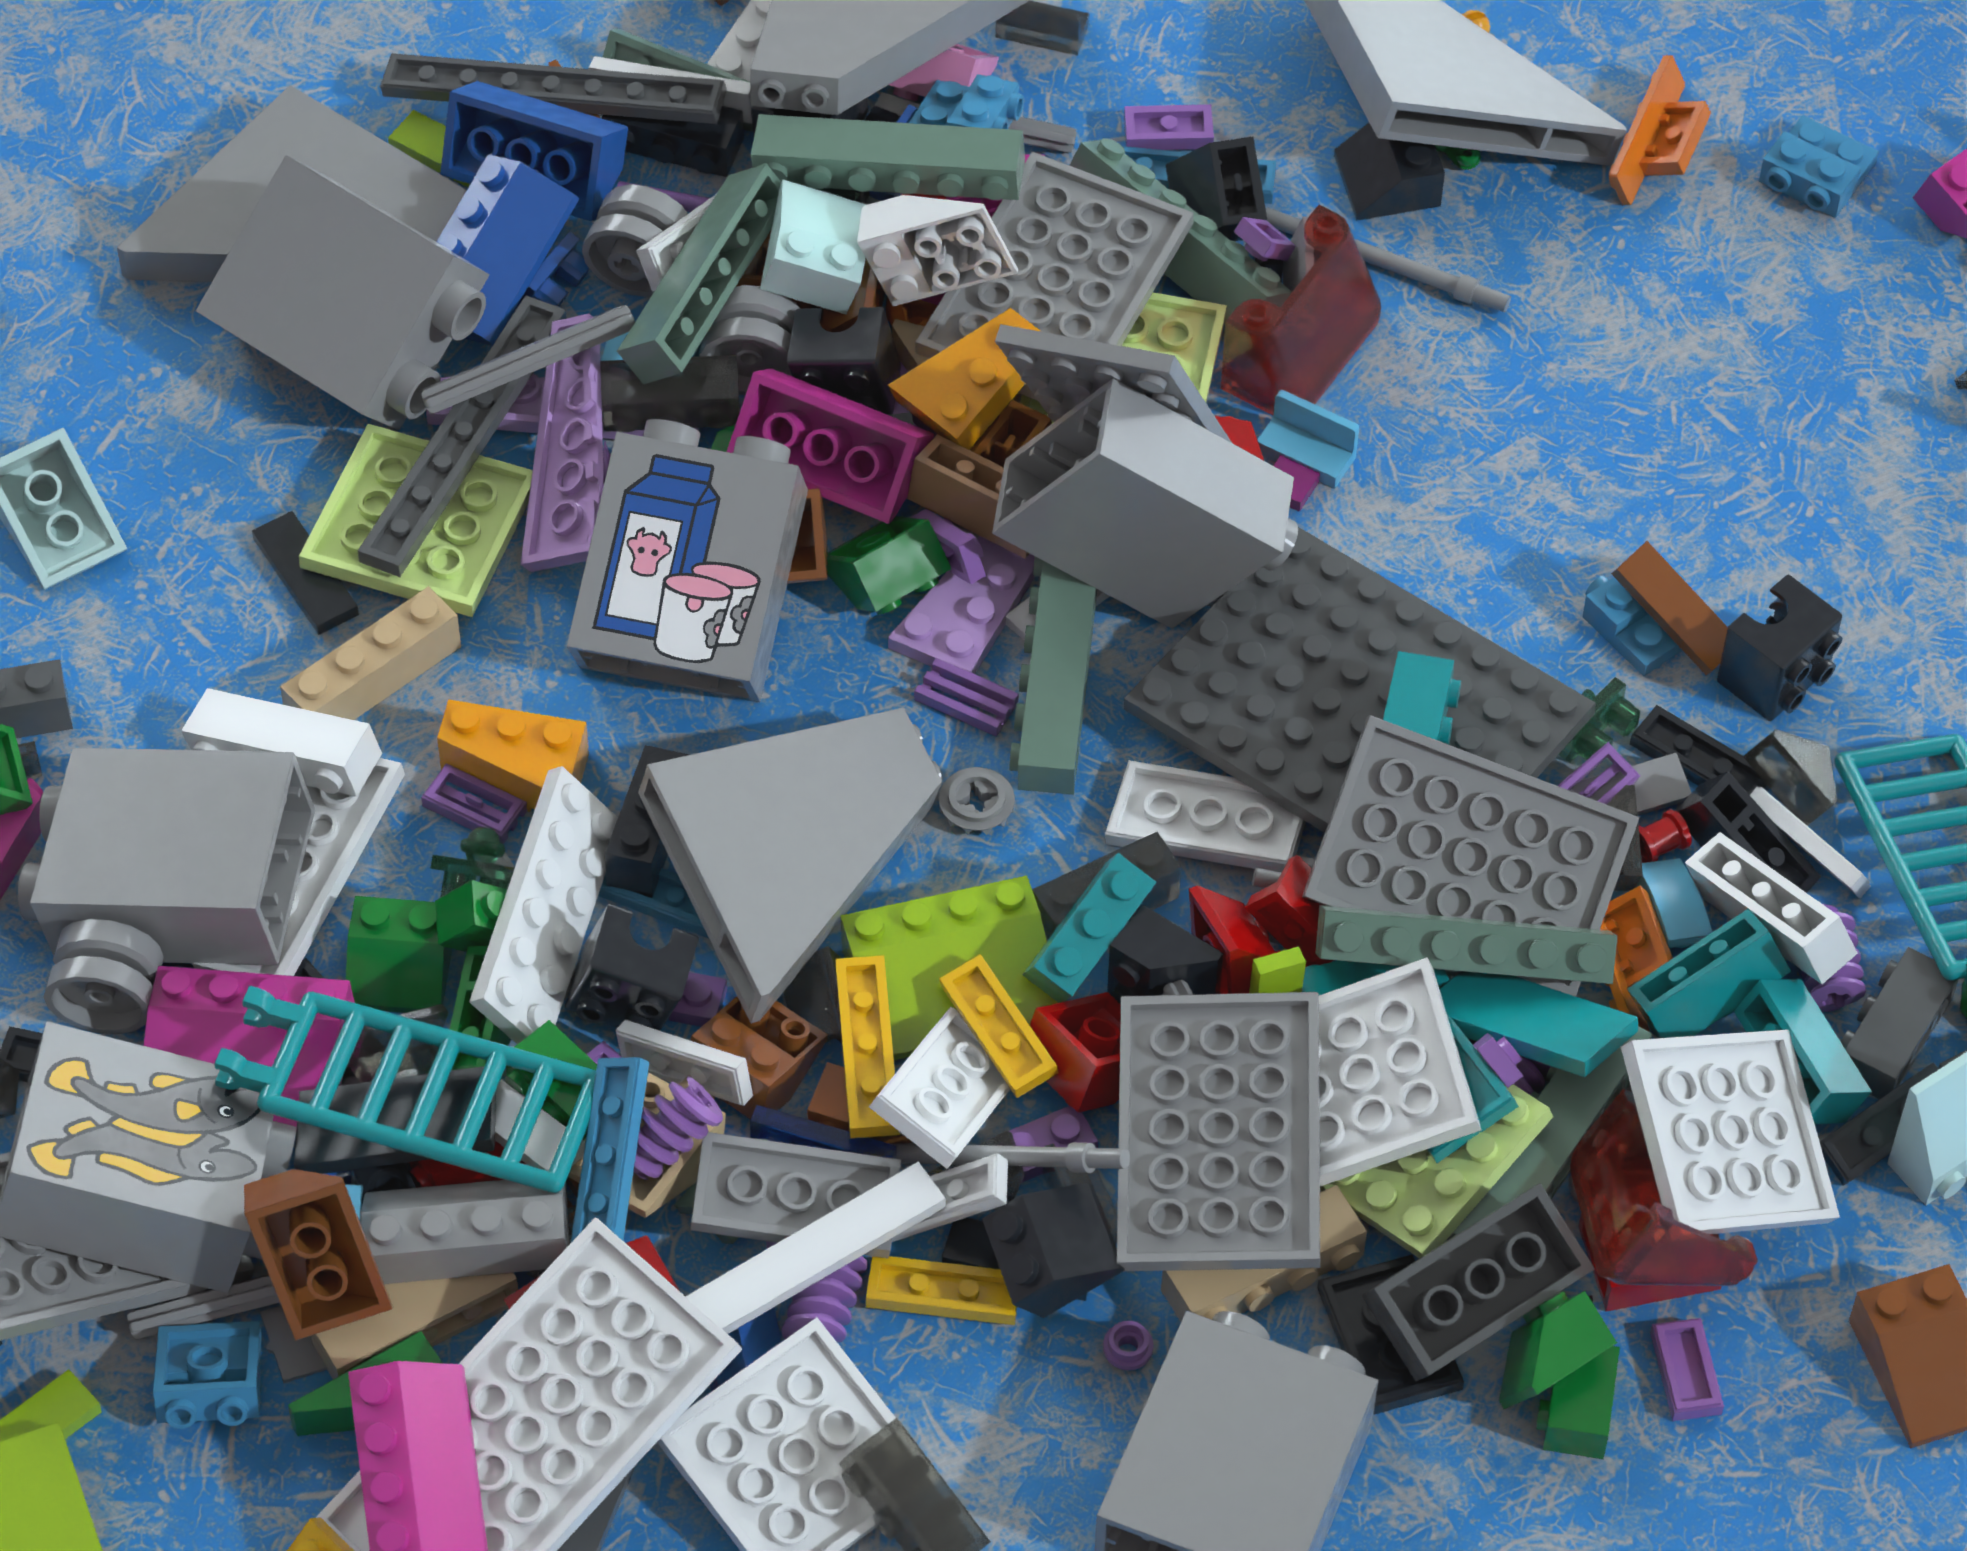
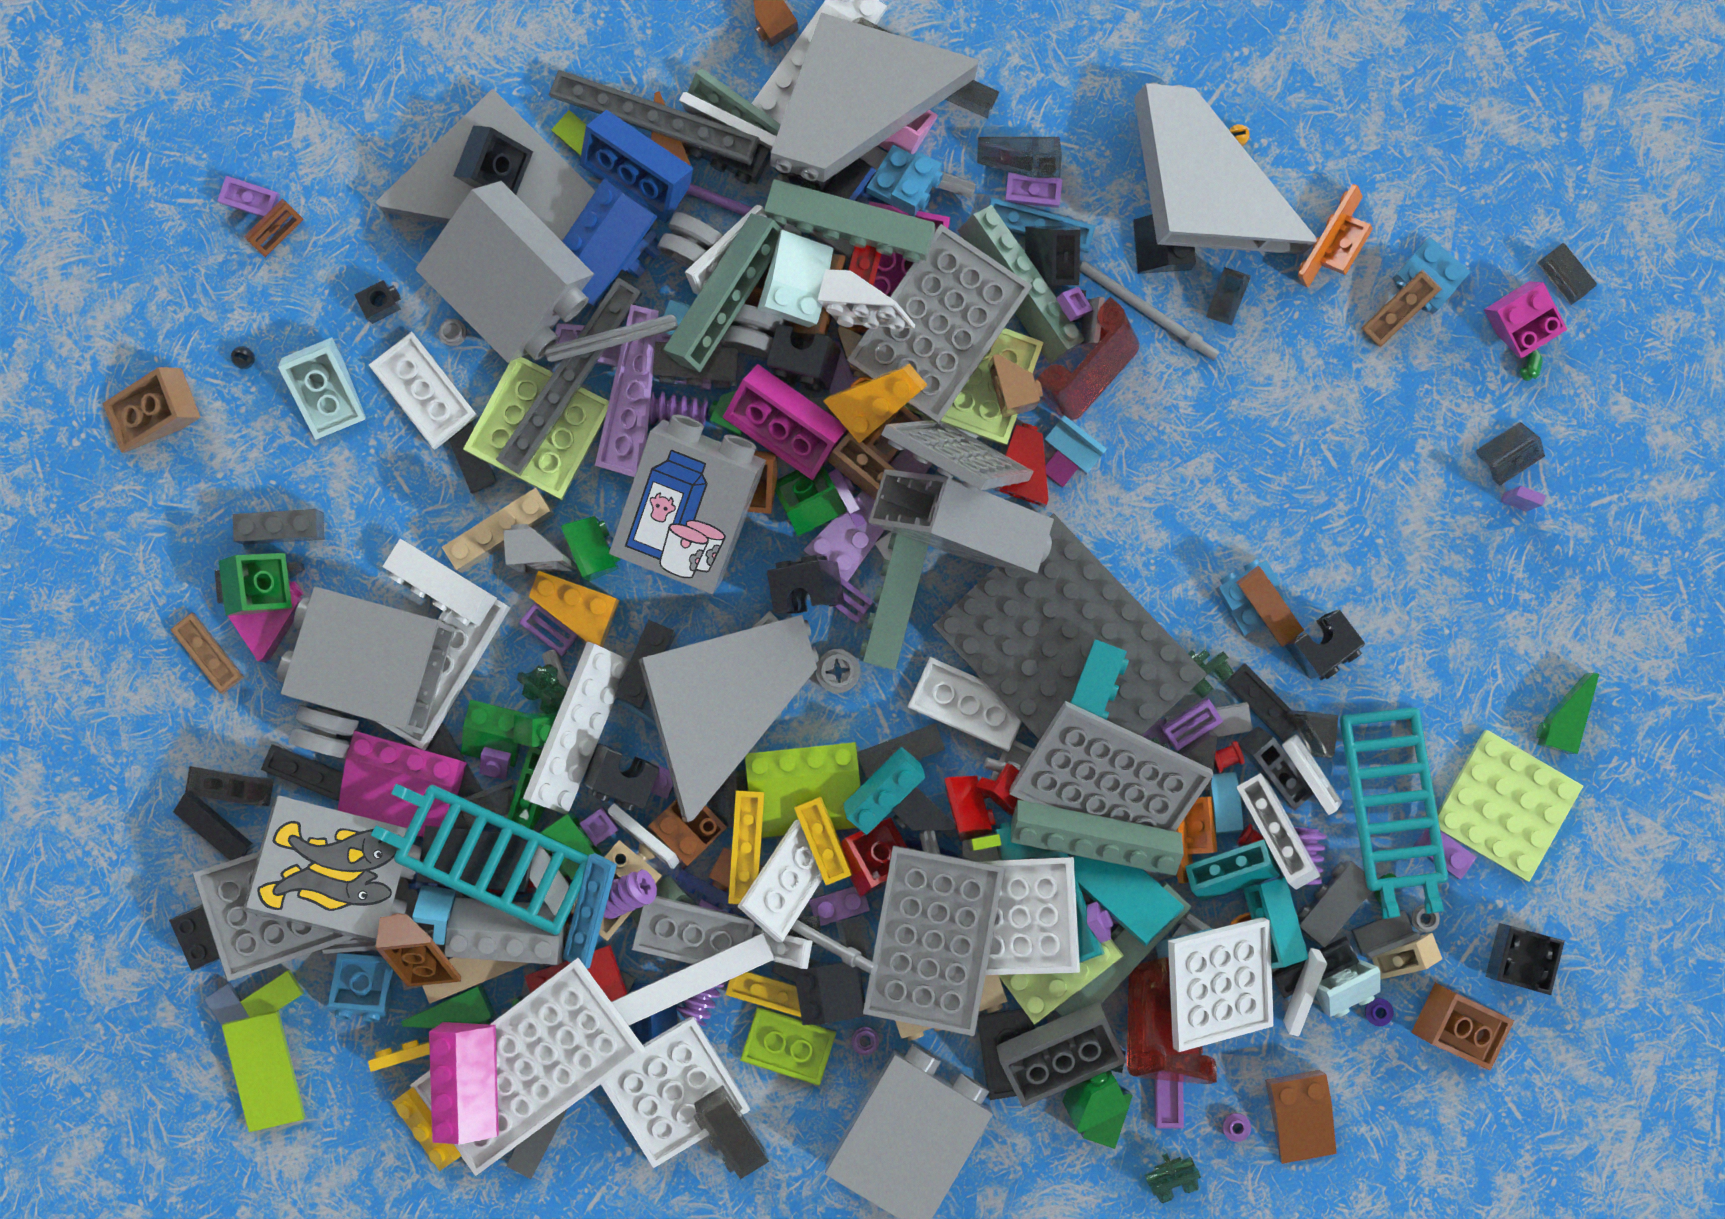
camera: 10 degrees right, 30 degrees up
none -> black brick [354,280,401,324]
none -> yellow plate [368,1036,430,1072]
none -> white tile [369,332,478,450]
none -> light grey plate [439,319,467,346]
none -> black slope [453,125,534,195]
none -> medium lavender plate [479,747,511,780]
none -> light grey slope [503,524,578,574]
none -> green slope [561,516,621,582]
none -> lime tile [740,1006,837,1086]
none -> black piece [767,555,844,614]
none -> clear smoke slope [977,137,1062,178]
none -> medium nougat slope [988,354,1043,418]
none -> clear green hips [1145,1153,1201,1203]
none -> clear smoke slope [1206,267,1251,326]
none -> medium lavender plate [1223,1113,1251,1142]
none -> white tile [1283,948,1327,1036]
none -> medium nougat tile [1361,269,1442,348]

